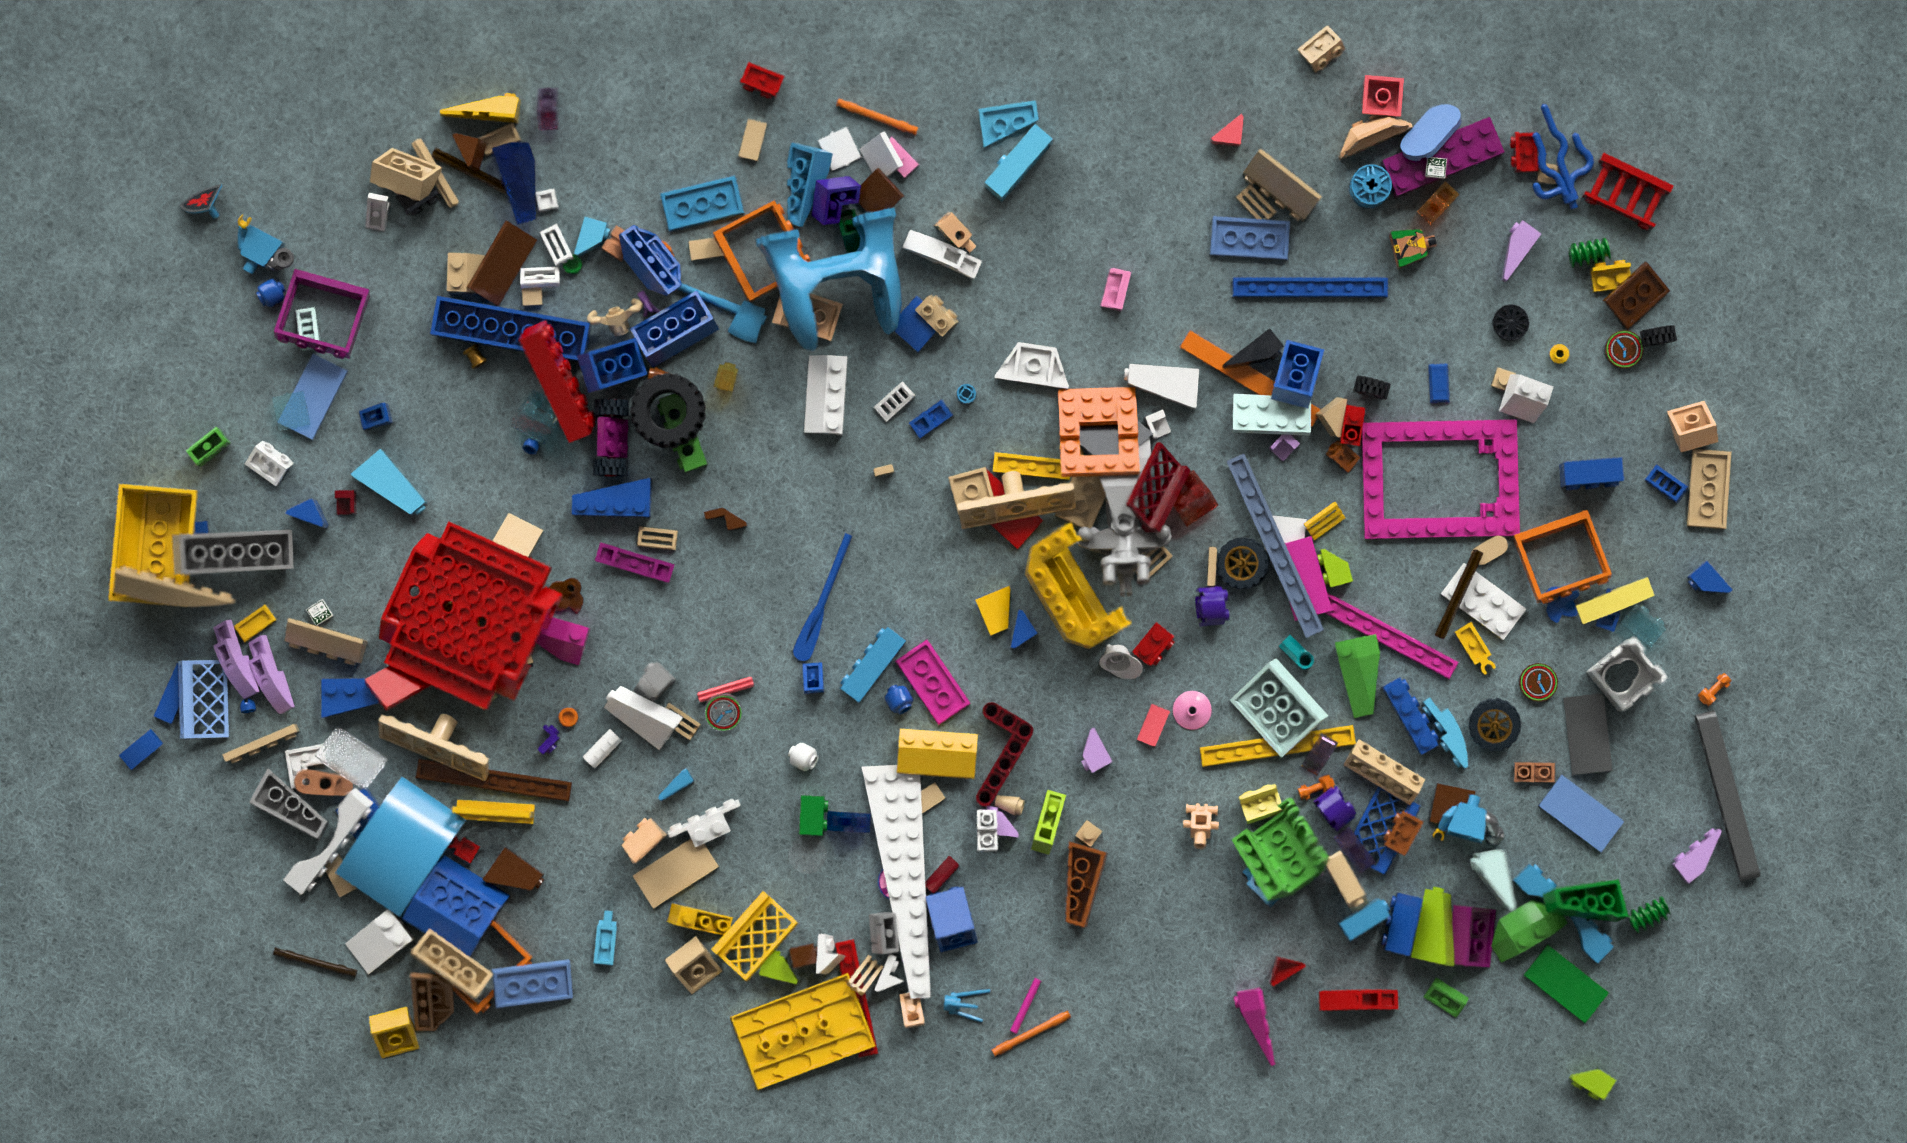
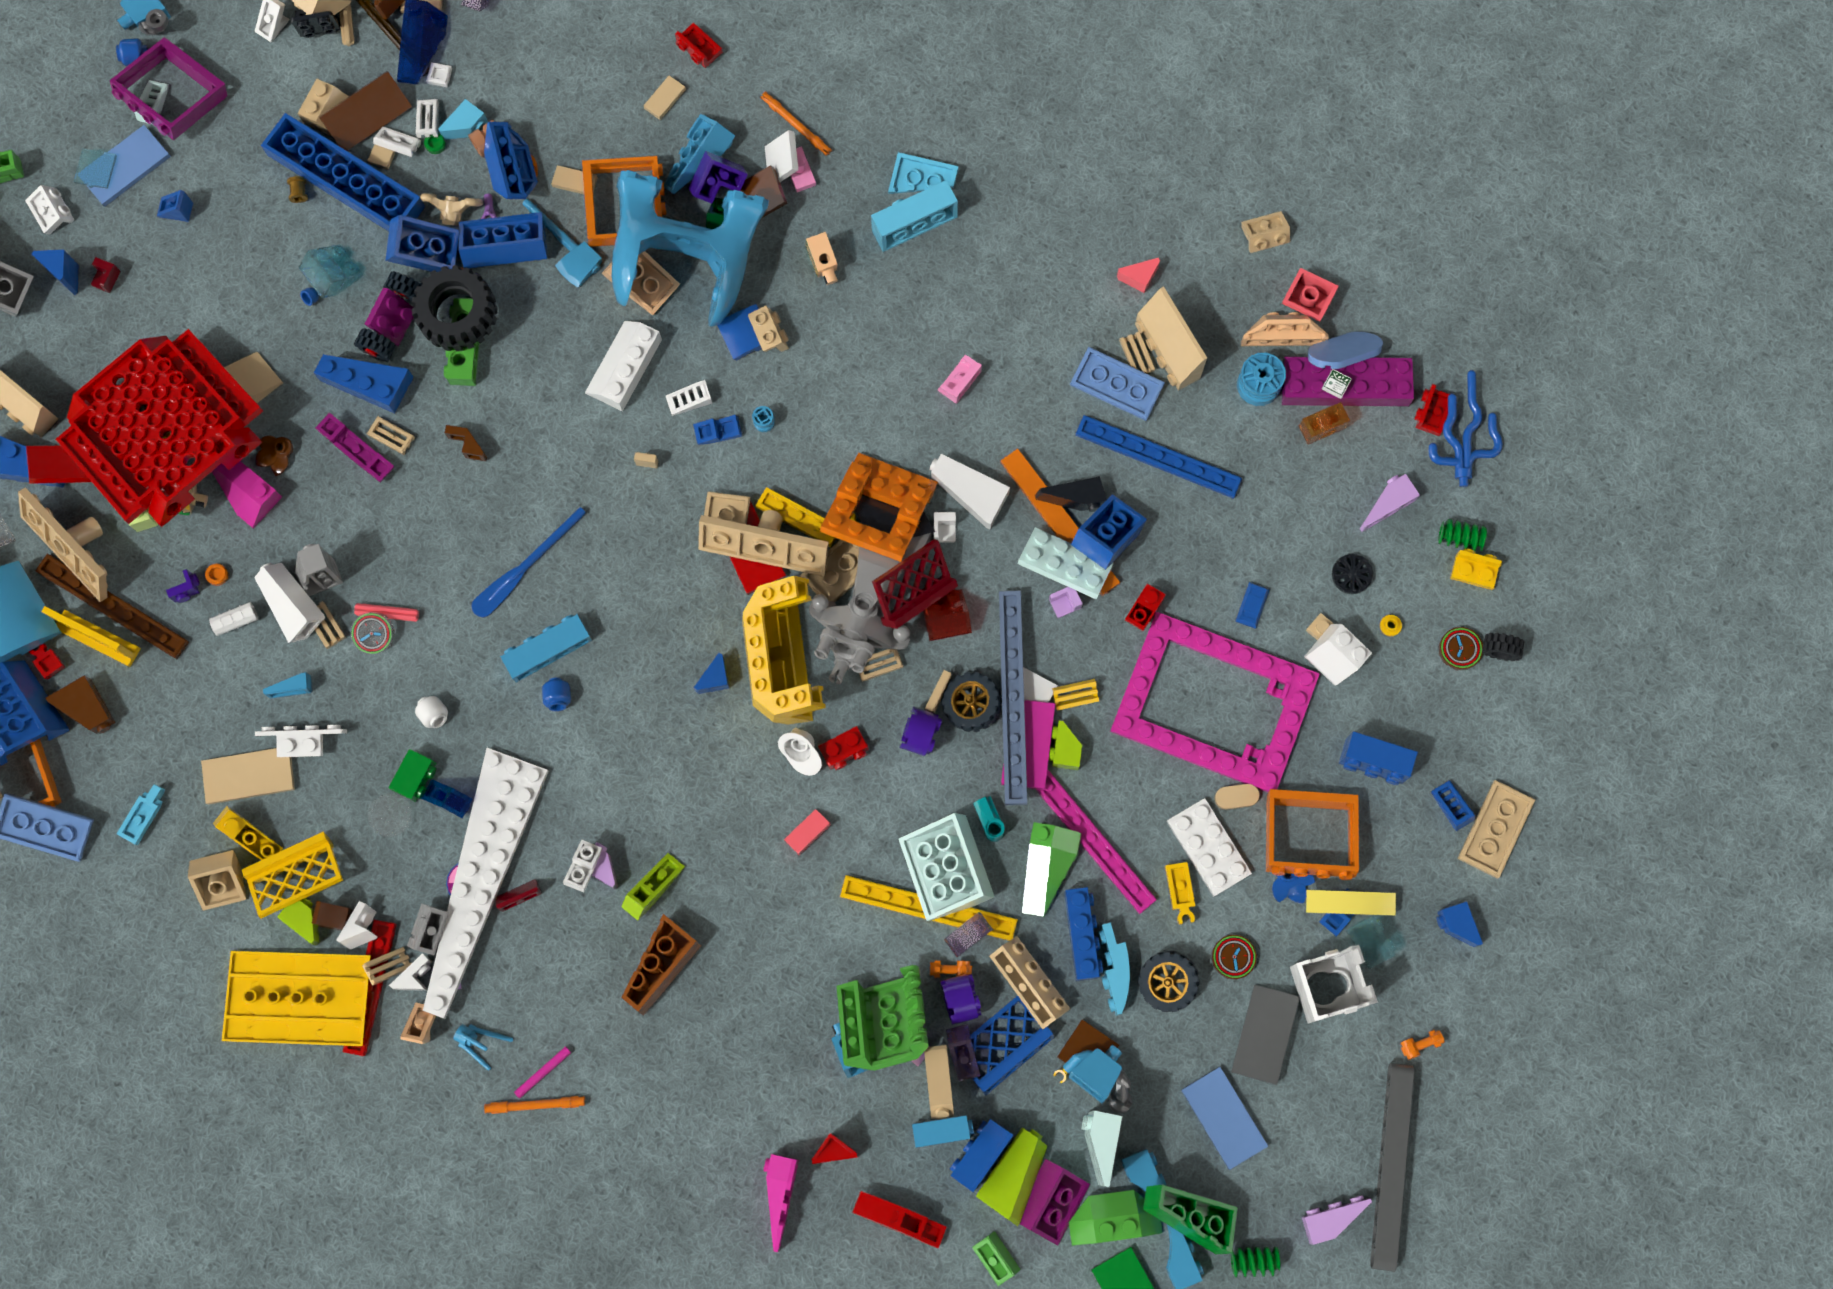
camera: 20 degrees right, 10 degrees down
tile [306,599,334,626] -> none
medium azure slope [351,449,427,515] -> none
red brick [519,320,596,443] -> none
light nougat slope [622,818,667,863] -> none
dark azure tile [660,176,744,232] -> none
clear yellow brick [714,362,739,393] -> none
blue slope [803,662,824,694] -> none
white piece [818,127,861,171] -> none
dark pink tile [895,640,971,725] -> none
yellow slope [897,729,978,779] -> none
white slope [902,230,982,279] -> none
tan tile [921,782,945,813] -> none
slope [926,887,978,953] -> none
yellow slope [975,586,1011,636] -> none
dark red beam [976,702,1033,806] -> none
white wing [995,342,1069,389] -> none
tan cone [995,795,1025,816] -> none
tan plate [1075,820,1102,847] -> none
lavender slope [1081,728,1112,773] -> none
bright pink dish [1173,691,1212,730] -> none
light nougat piece [1183,803,1219,849] -> none
light yellow bracket [1239,784,1283,824] -> none
tan slope [1316,397,1347,437] -> none
dark orange bracket [1326,440,1360,473] -> none
black tyre [1353,376,1391,400] -> none
dark orange bracket [1383,811,1423,856] -> none
torso [1389,229,1437,269] -> none
dark brown axle [1435,549,1483,639] -> none
nougat slope [1514,762,1555,782] -> none
tan tile [1537,164,1558,185] -> none
red fence [1582,153,1674,230] -> none
reddish brown tile [1602,262,1670,330] -> none
light nougat slope [1667,401,1718,452] -> none

